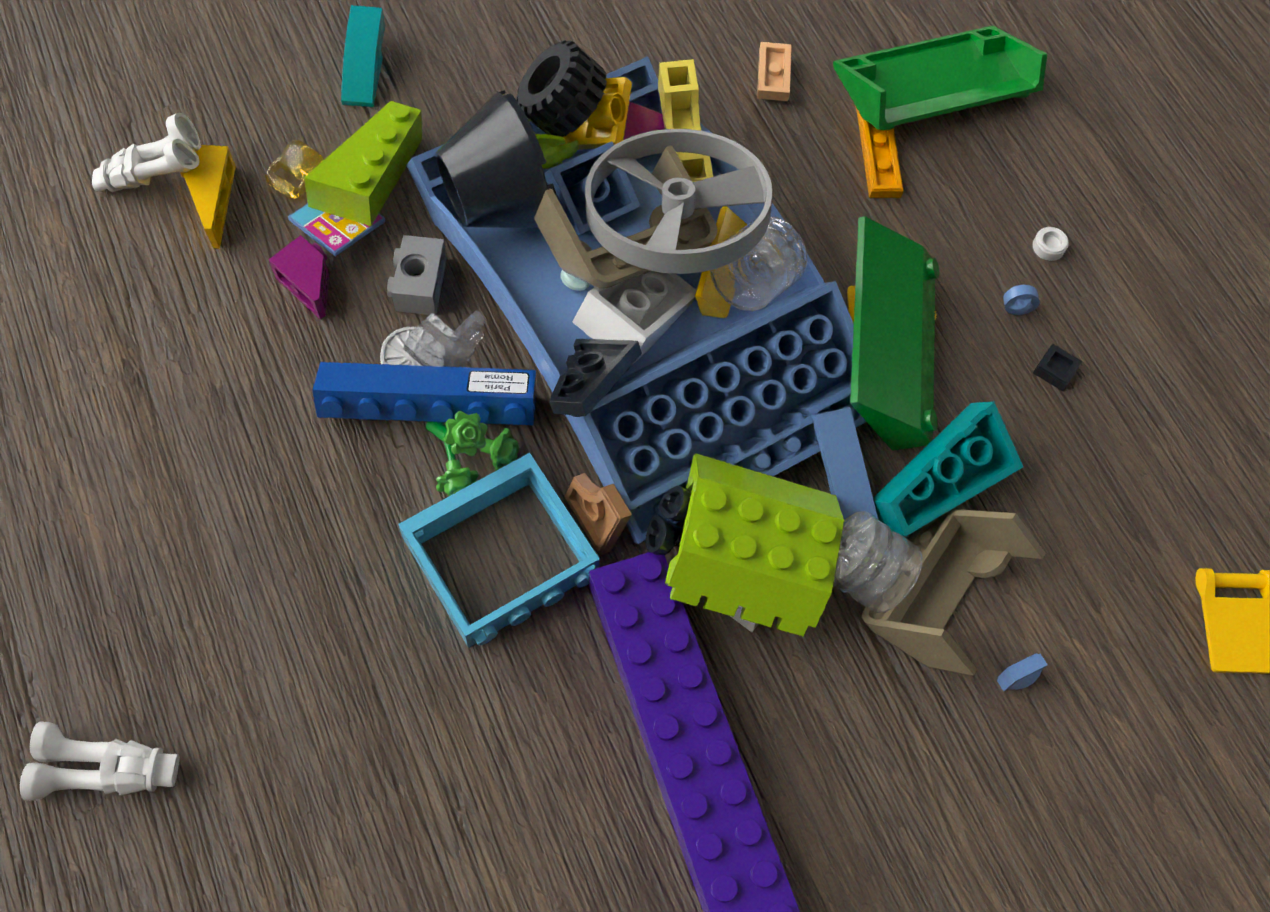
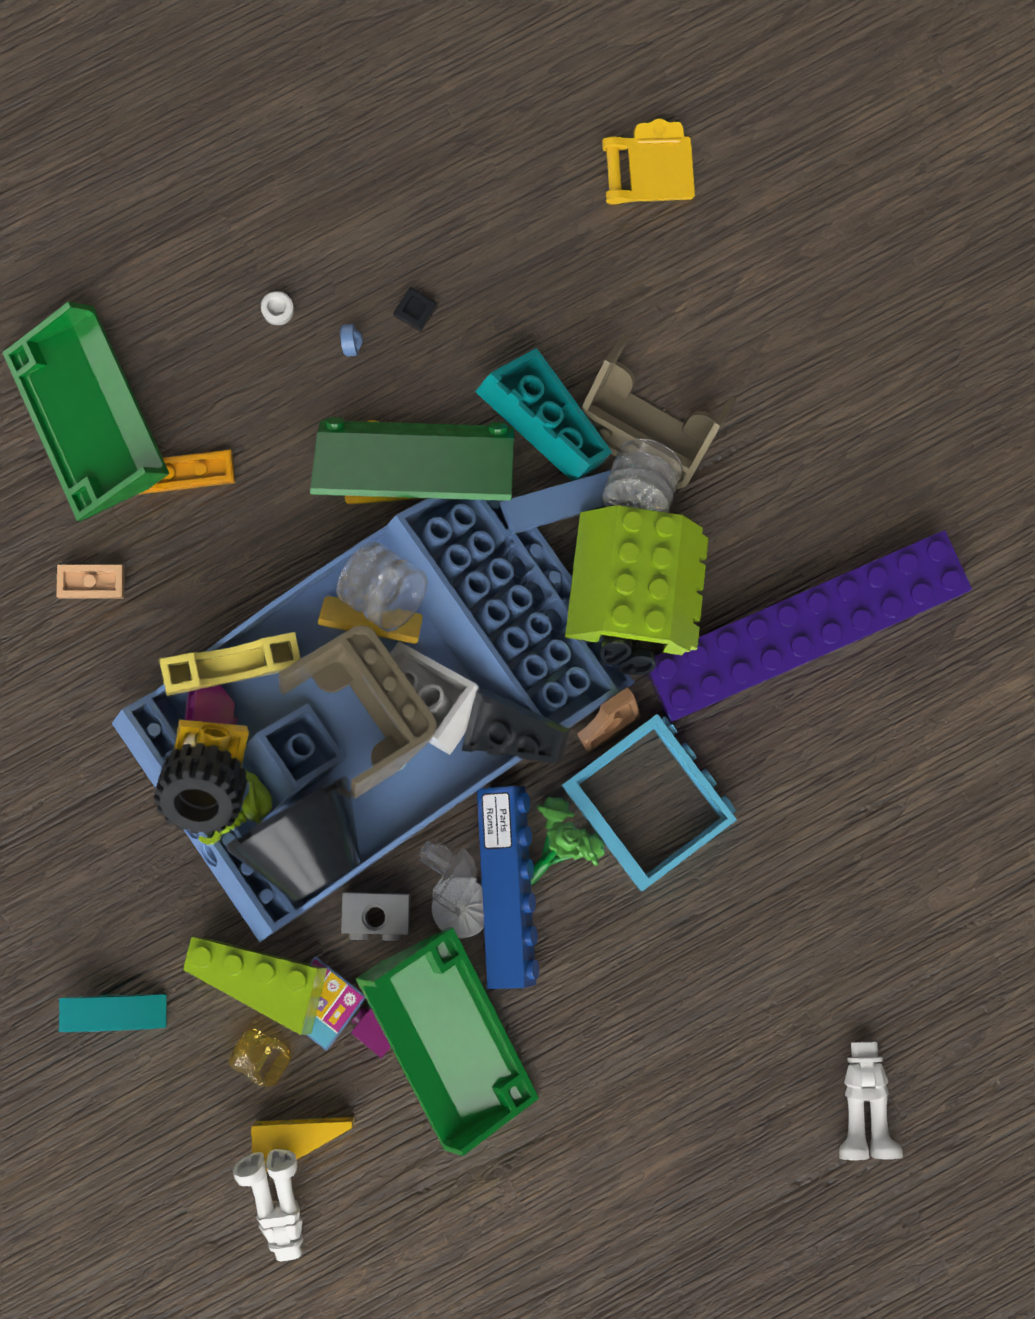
camera: 90 degrees left, 20 degrees up
light grey piece [585,129,772,274] -> none
medium blue tile [997,653,1047,692] -> none
none -> green slope [356,927,539,1156]

